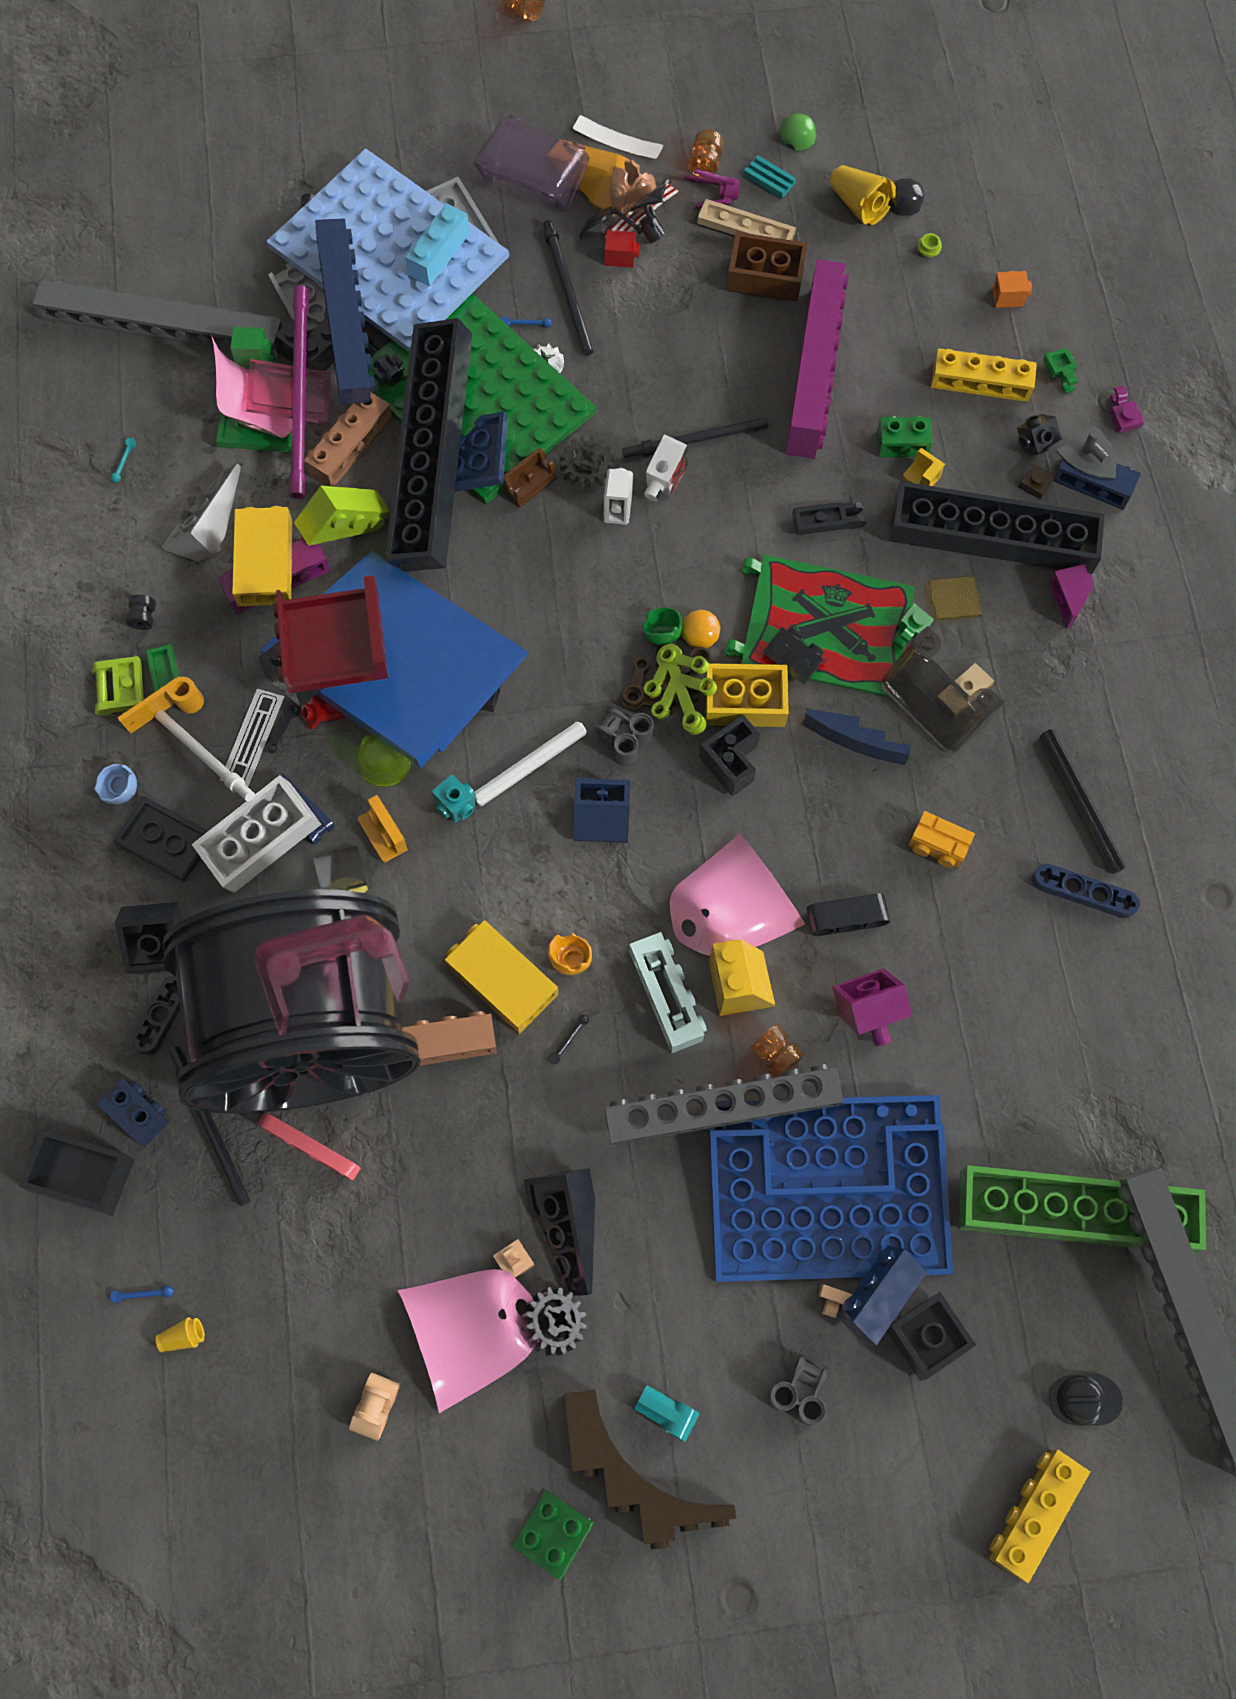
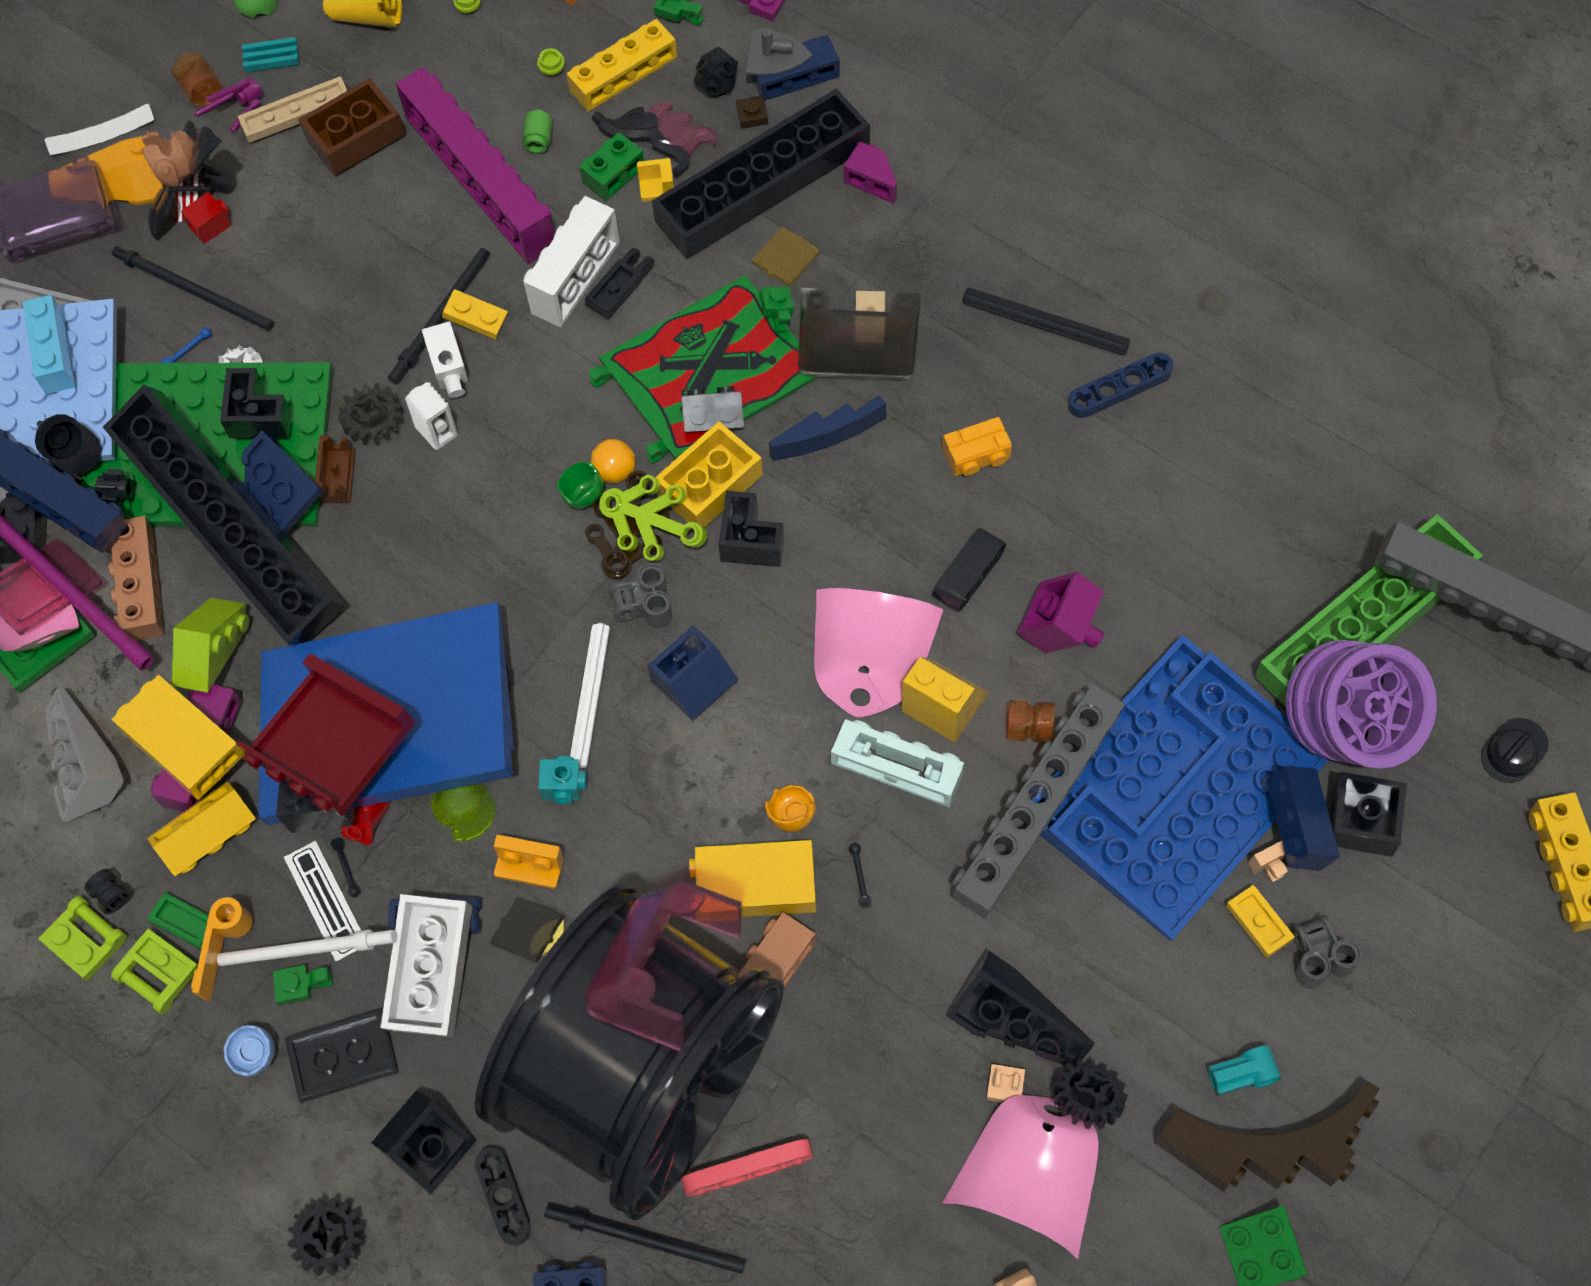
camera: 40 degrees left, 5 degrees down
none -> black piece [35,414,101,474]
none -> lime plate [38,895,127,982]
none -> yellow brick [147,781,256,876]
none -> black brick [220,368,291,438]
none -> green plate [273,965,333,1006]
none -> black gear [287,1198,365,1276]
none -> yellow plate [442,289,508,340]
none -> bright green brick [522,110,553,154]
none -> white brick [523,196,620,328]
none -> lime plate [537,48,565,75]
none -> piece [592,103,717,177]
none -> yellow plate [1226,885,1295,958]
none -> medium lavender wheel [1286,640,1437,769]

